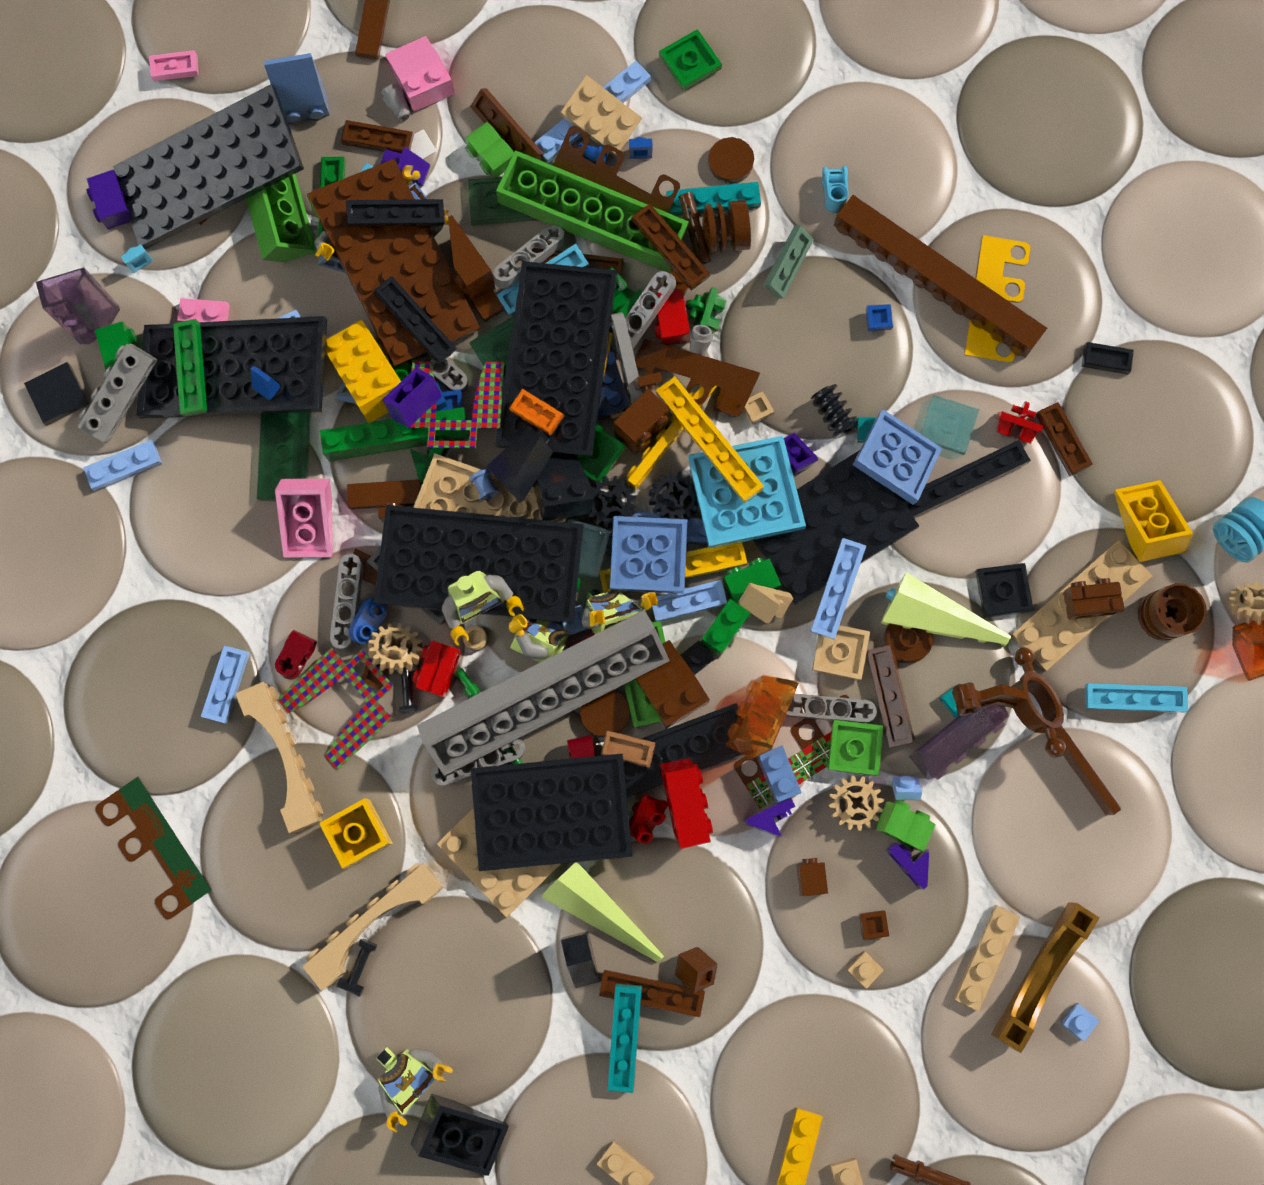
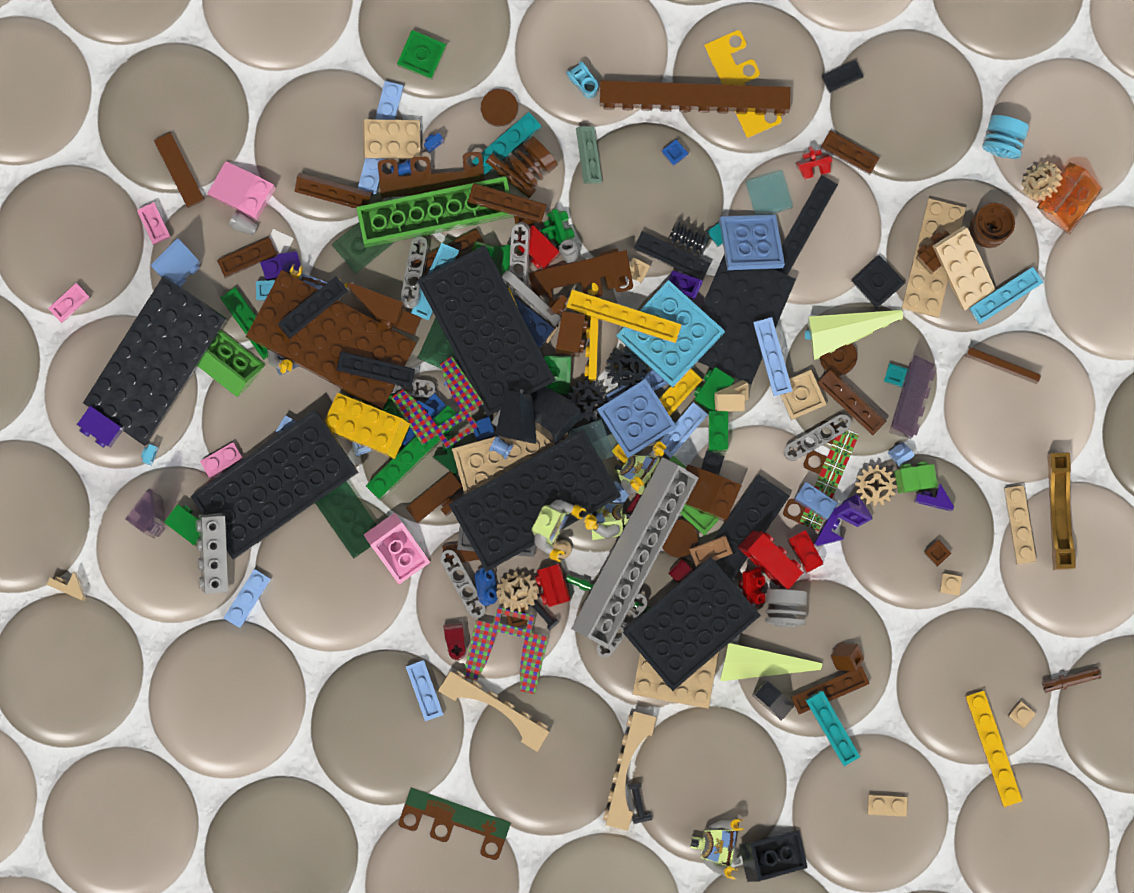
camera: 35 degrees left, 5 degrees up
black tile [24,362,89,426] -> none
green plate [173,319,207,417] -> none
blue slope [251,366,280,400] -> none
yellow brick [319,798,393,869] -> none
dark purple brick [382,367,442,428] -> none
bright green brick [465,122,514,178] -> none
orange plate [509,389,564,436] -> none
clear orange slope [726,675,799,759] -> none
reddish brown brick [796,858,828,896] -> none
bright green plate [828,720,884,776] -> none
reddish brown piece [952,647,1066,758] -> none
light blue plate [1061,1003,1099,1042] -> none
yellow slope [1114,480,1193,562] -> none
none -> bright pink plate [137,202,171,245]
none -> blue plate [474,417,495,442]
none -> black plate [634,231,711,281]
none -> light grey wheel [765,589,807,627]
none -> red brick [787,530,824,574]
none -> dark purple slope [834,494,873,527]
none -> tan plate [933,226,996,311]

